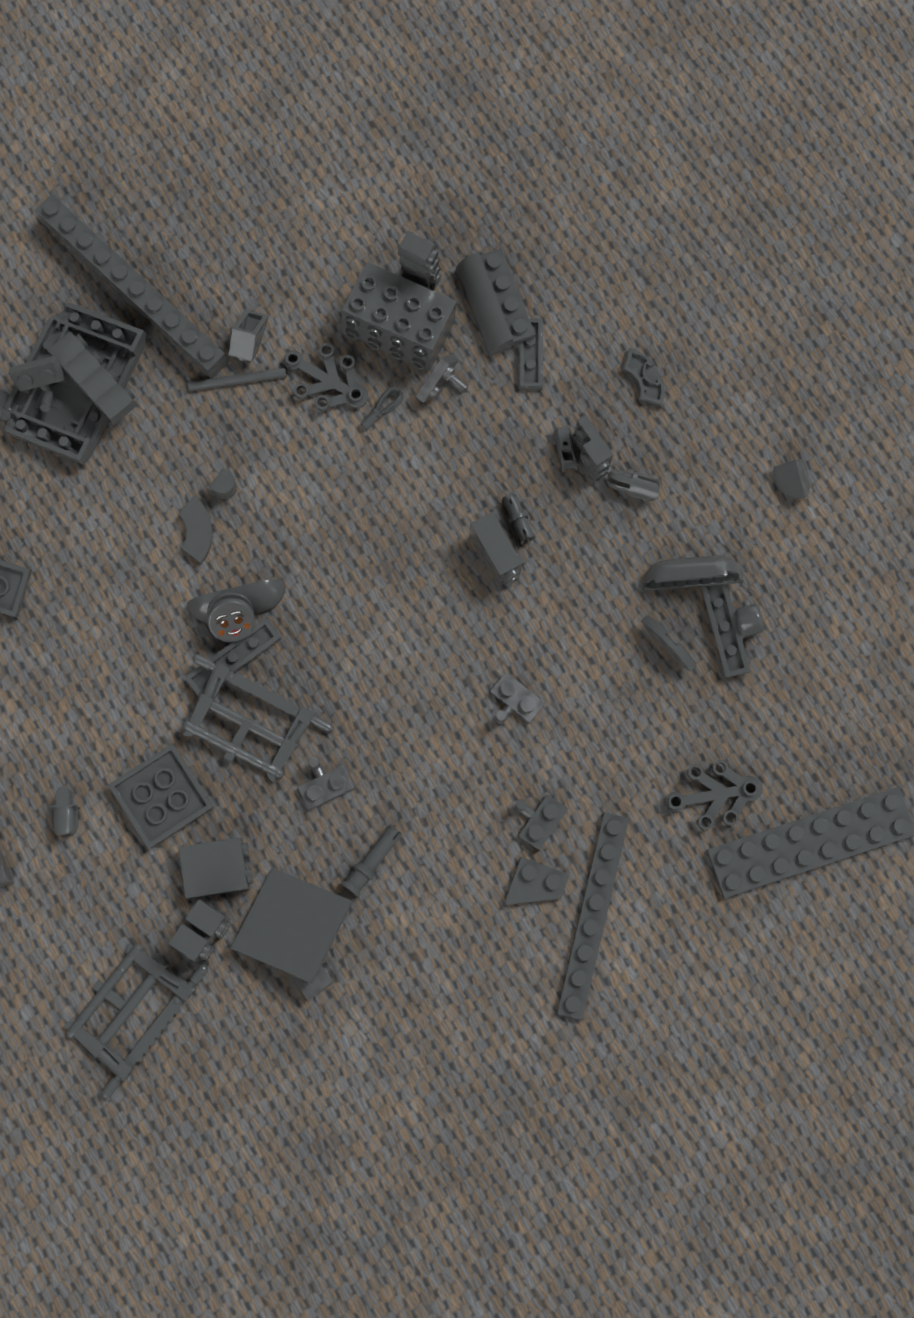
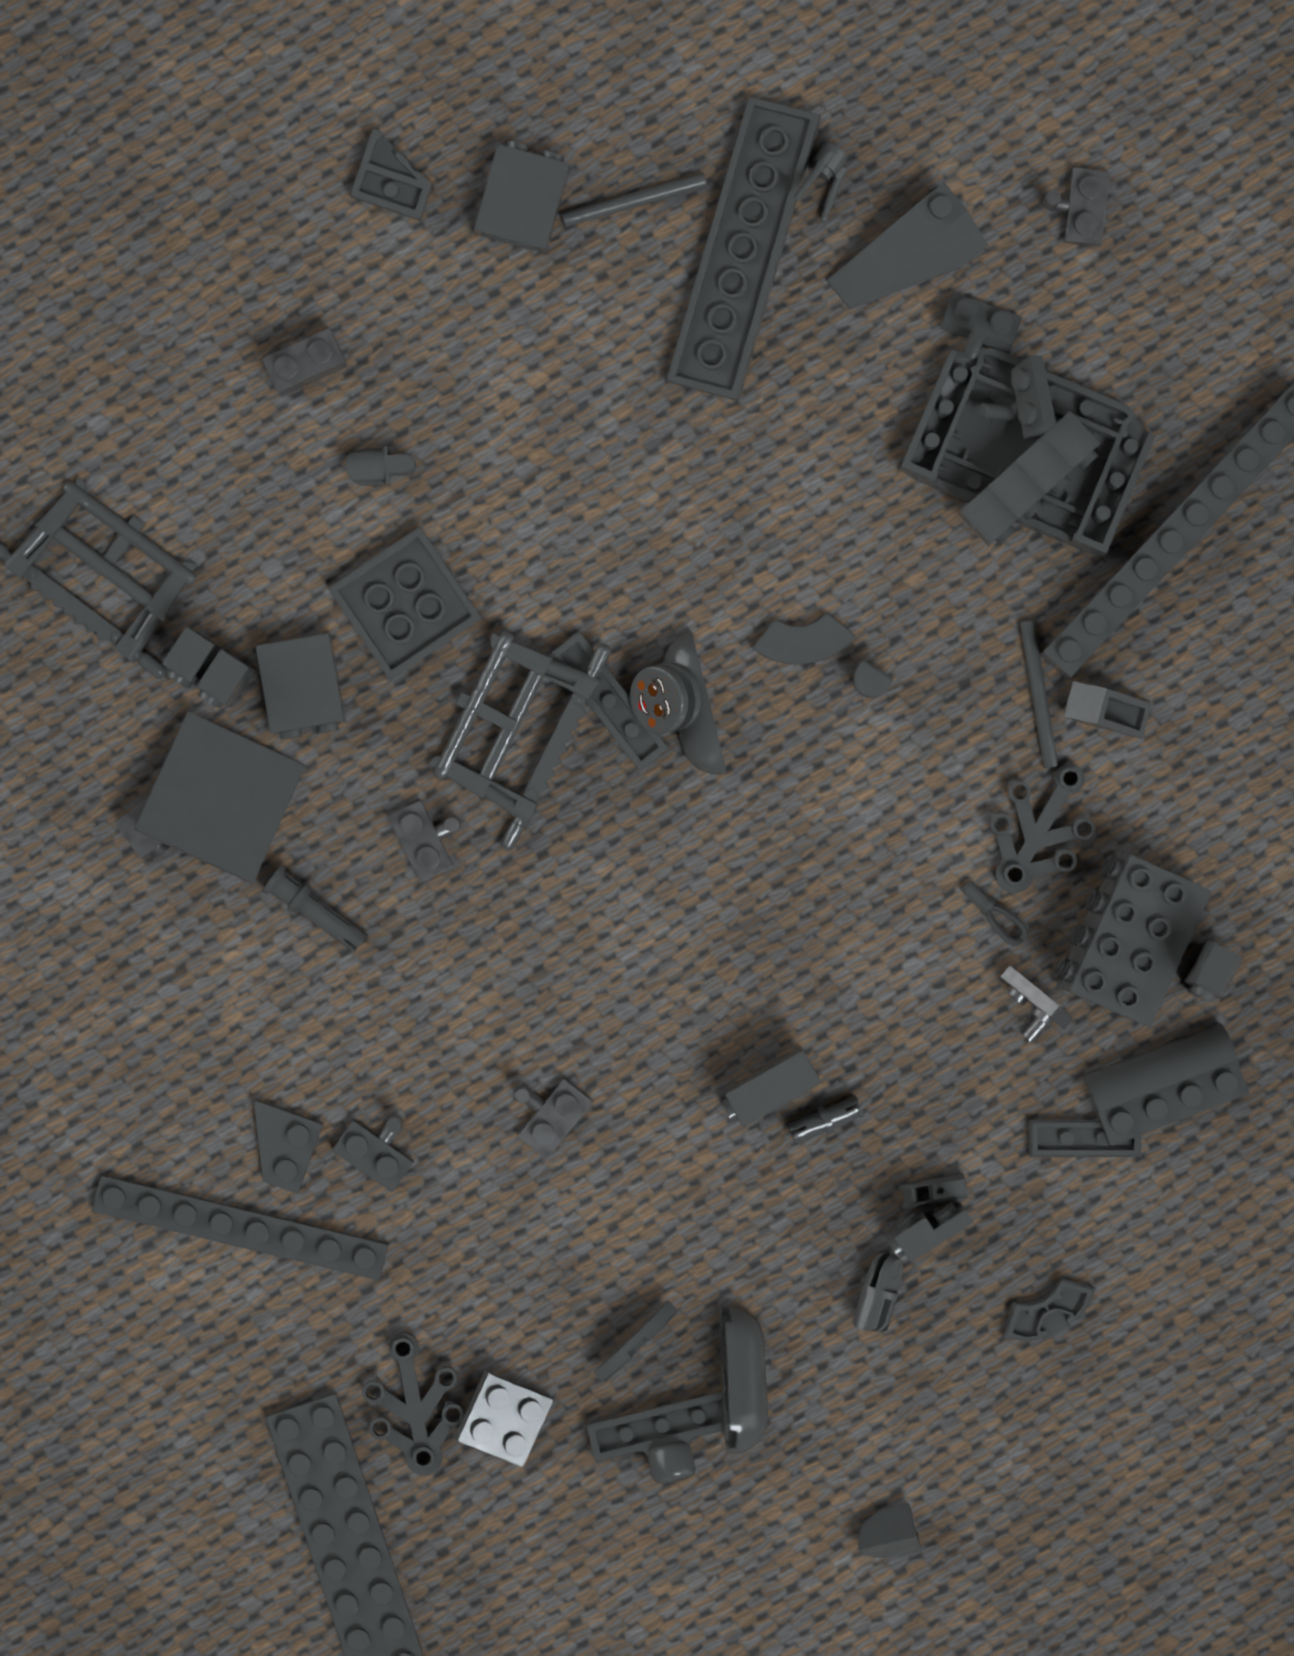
camera: 95 degrees right, 10 degrees up
none -> plate [455,1370,553,1467]

